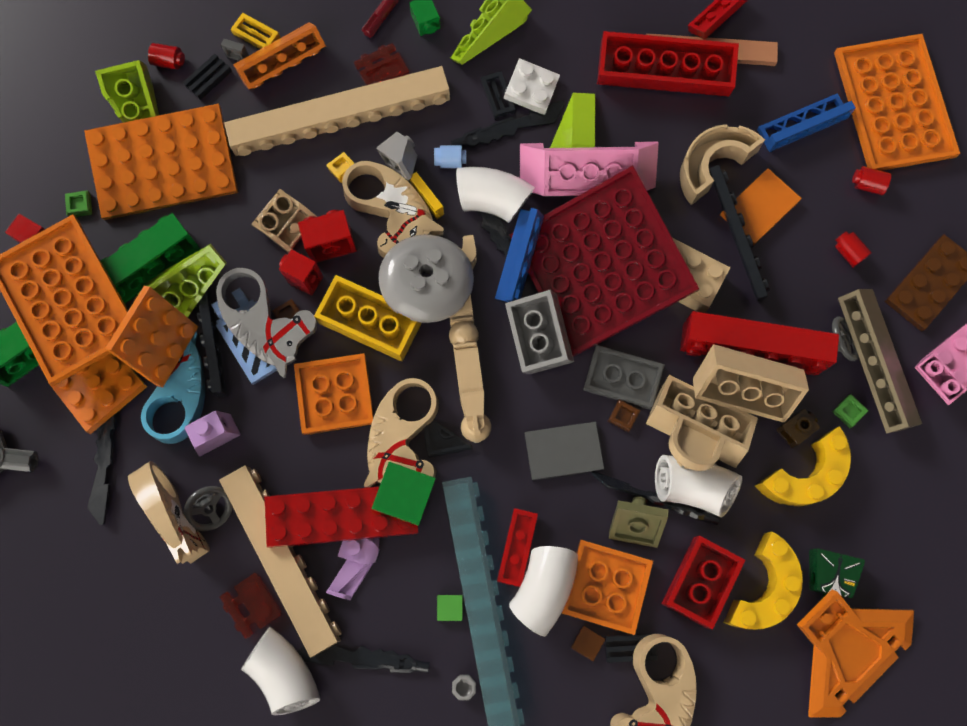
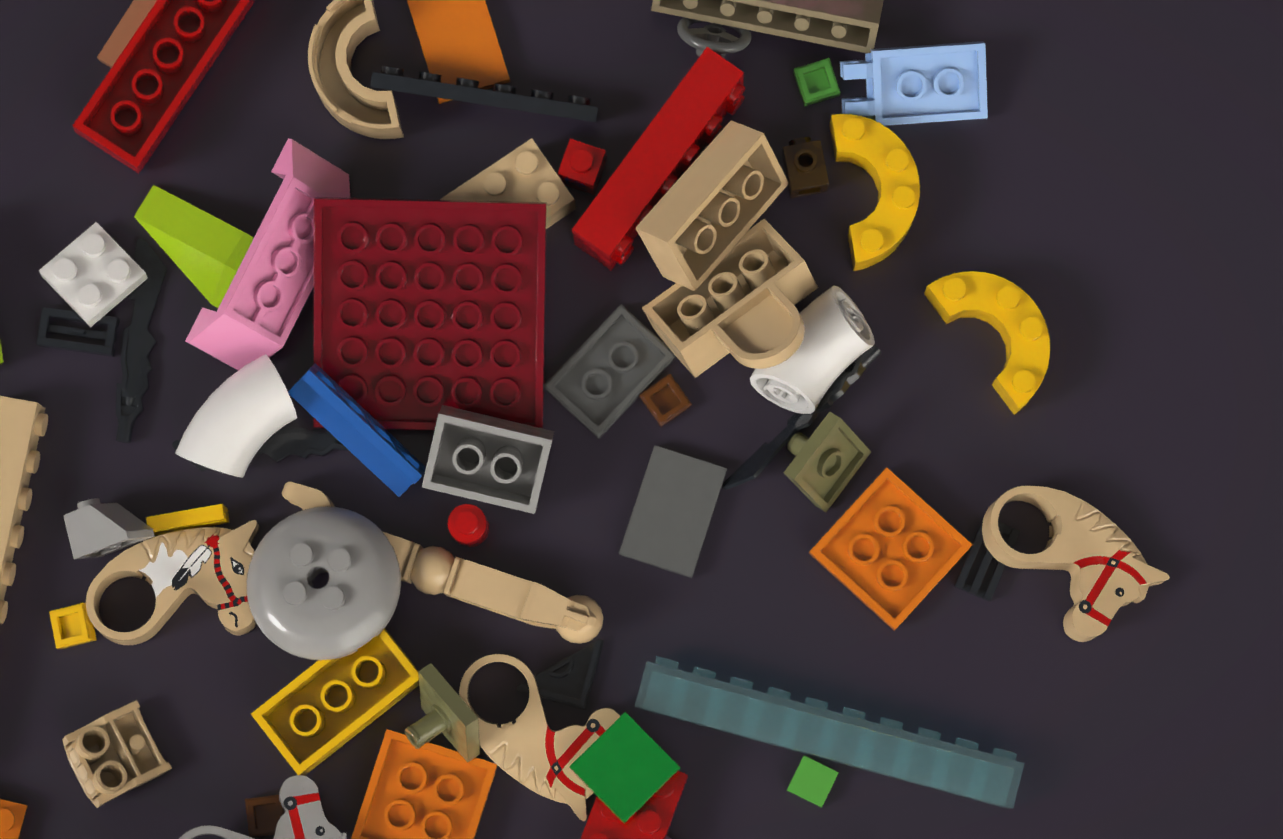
camera: 60 degrees left, 5 degrees up
red brick [279,249,323,296] -> none
red brick [298,210,357,263] -> none
light blue brick [434,145,466,168] -> none
light grey tile [452,675,476,700] -> none
red plate [497,508,538,587] -> none
white brick [509,546,578,637] -> none
reddish brown tile [571,626,605,661] -> none
red brick [661,536,745,629] -> none
orange plate [797,589,914,718] -> none
dark green torso [809,548,865,599] -> none
none -> olive tile [405,663,480,763]
none -> red brick [448,504,489,547]
none -> red brick [557,138,607,195]
none -> light blue tile [840,41,988,126]

